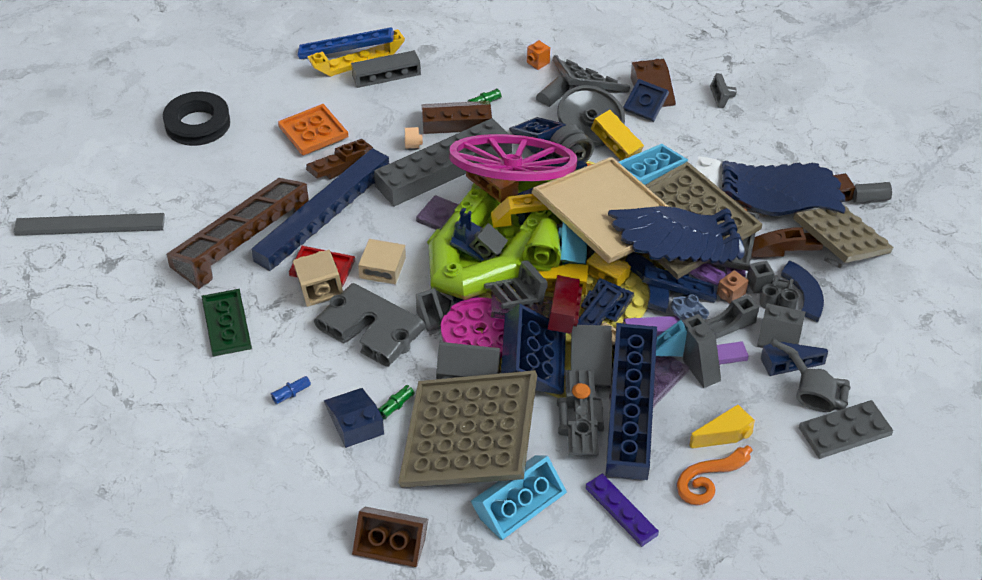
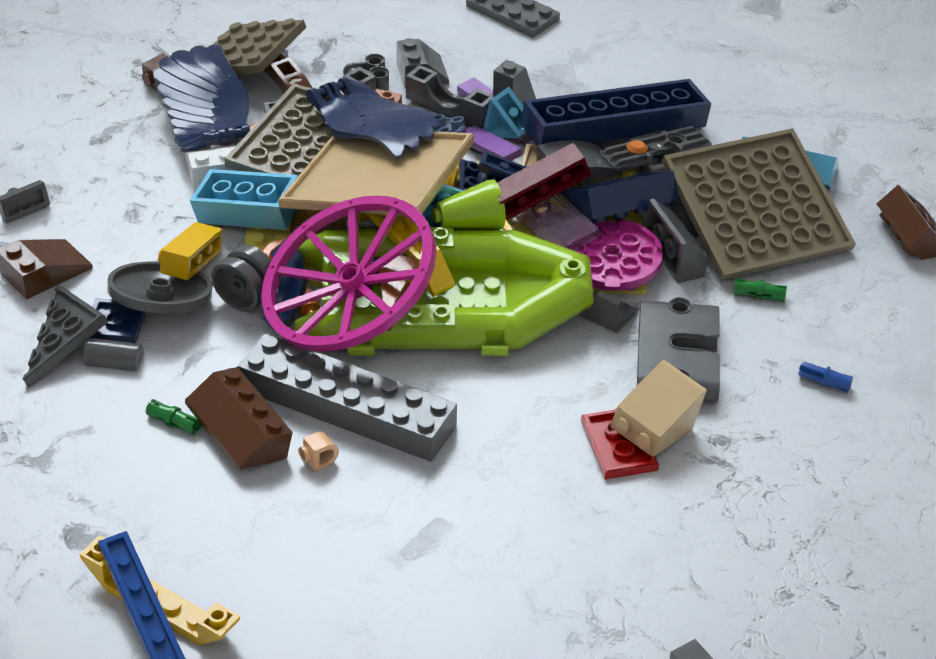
camera: 120 degrees left, 5 degrees down
reddish brown window [166,178,309,289] -> none
dark green tile [201,288,252,357] -> none
dark blue brick [251,148,389,271] -> none
orange plate [278,104,349,156] -> none
reddish brown slope [306,139,373,179] -> none
dark blue slope [324,388,384,448] -> none
dark grey brick [351,50,421,88] -> none
tan piece [358,239,406,286] -> none
clear purple tile [416,195,459,230] -> none
dark blue plate [449,208,484,262] -> none
dark grey head [469,223,508,260] -> none
dark grey plate [484,260,547,311] -> none
dark blue slope [509,117,566,153] -> none
orange brick [527,40,551,70] -> none
dark purple plate [586,473,659,547] -> none
dark blue tile [623,79,669,122] -> none
orange plant [677,445,753,505] -> none
yellow slope [689,404,755,448] -> none
dark blue slope [760,342,828,376] -> none
dark grey piece [771,339,851,412] -> none
dark blue tile [781,260,824,322] -> none
dark grey brick [852,182,892,203] -> none

